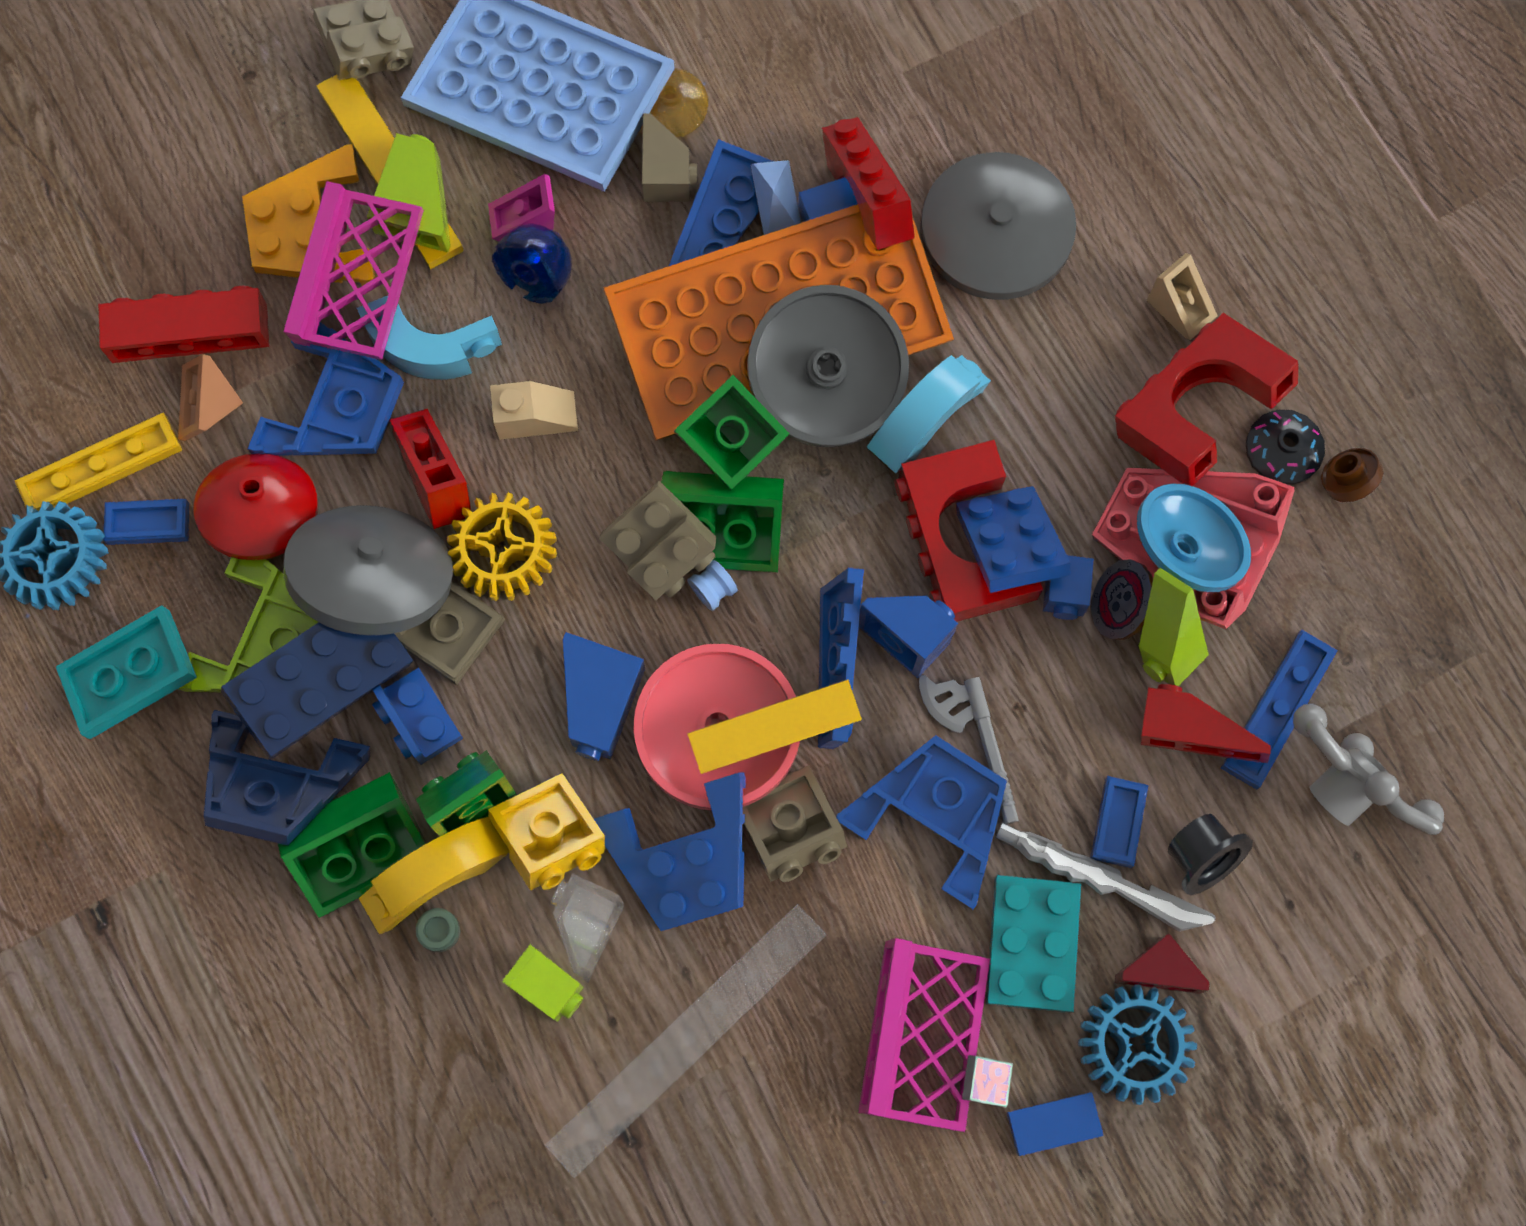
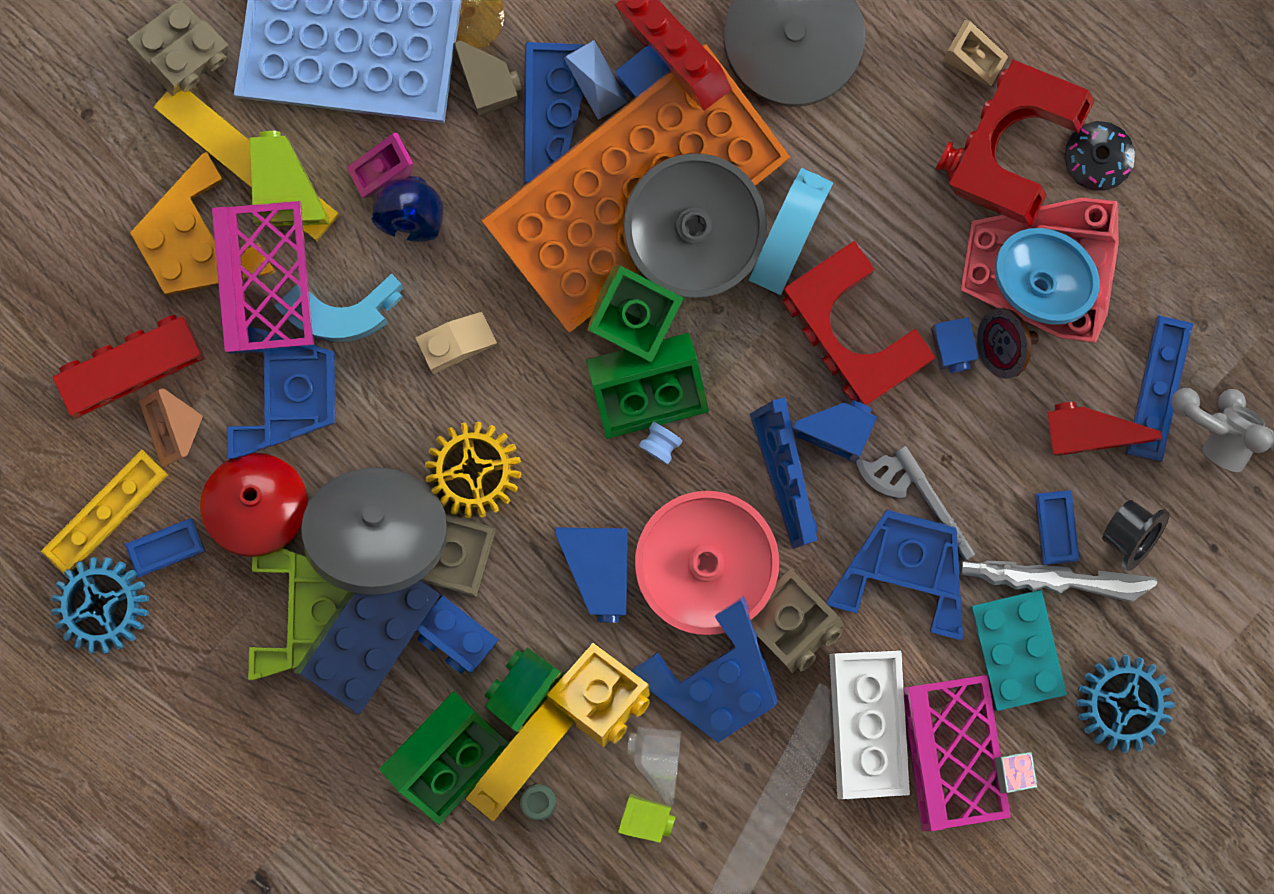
camera: 15 degrees left, 10 degrees up
teal plate [56,605,197,739] -> none
dark blue wing [204,710,370,846] -> none
red slope [390,409,471,529] -> none
dark tan plate [599,481,716,600] -> none
yellow tile [687,679,862,774] -> none
blue plate [956,486,1071,593] -> none
blue tile [1006,1092,1104,1156] -> none
dark red slope [1115,934,1209,994] -> none
lime slope [1139,568,1209,686] -> none
reddish brown plate [1321,448,1384,502] -> none
none -> white plate [829,651,910,799]
none -> red bush [935,141,965,176]

